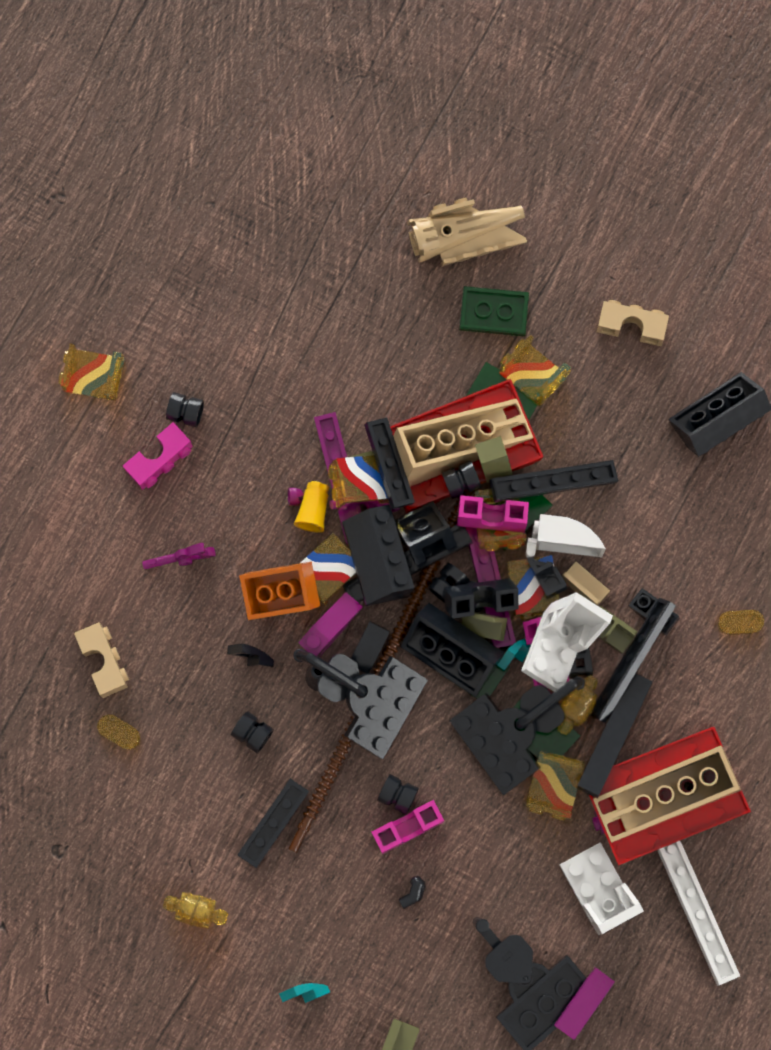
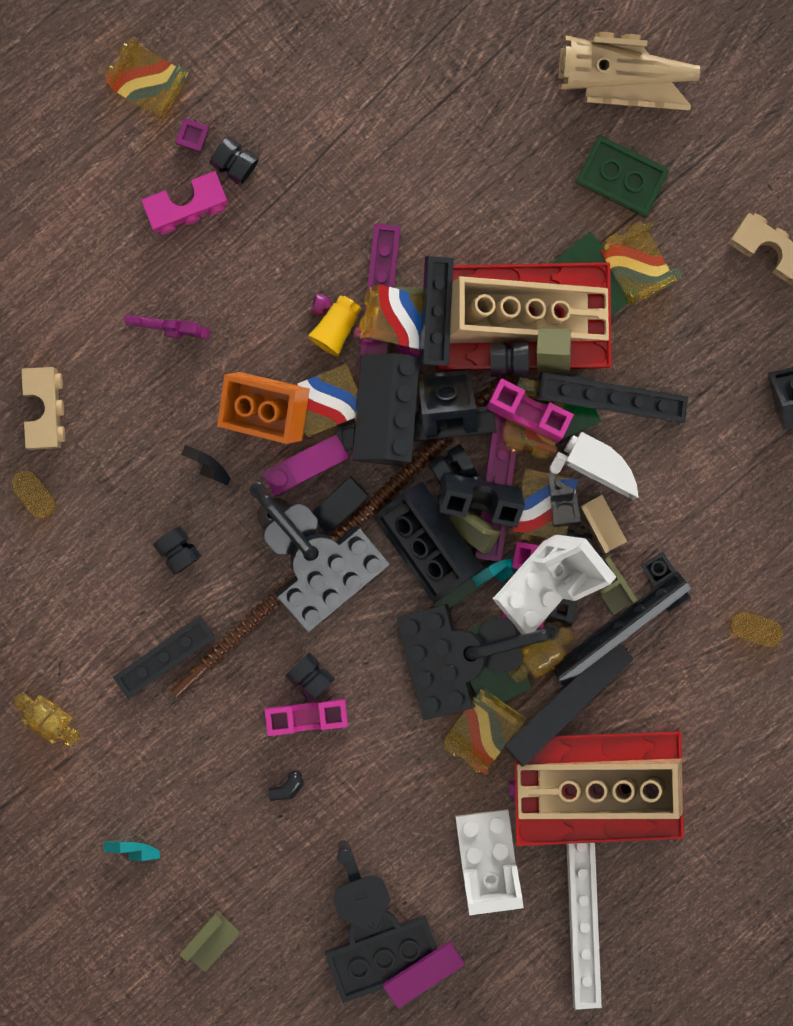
camera: 15 degrees right, 10 degrees up
none -> magenta plate [175,118,210,153]

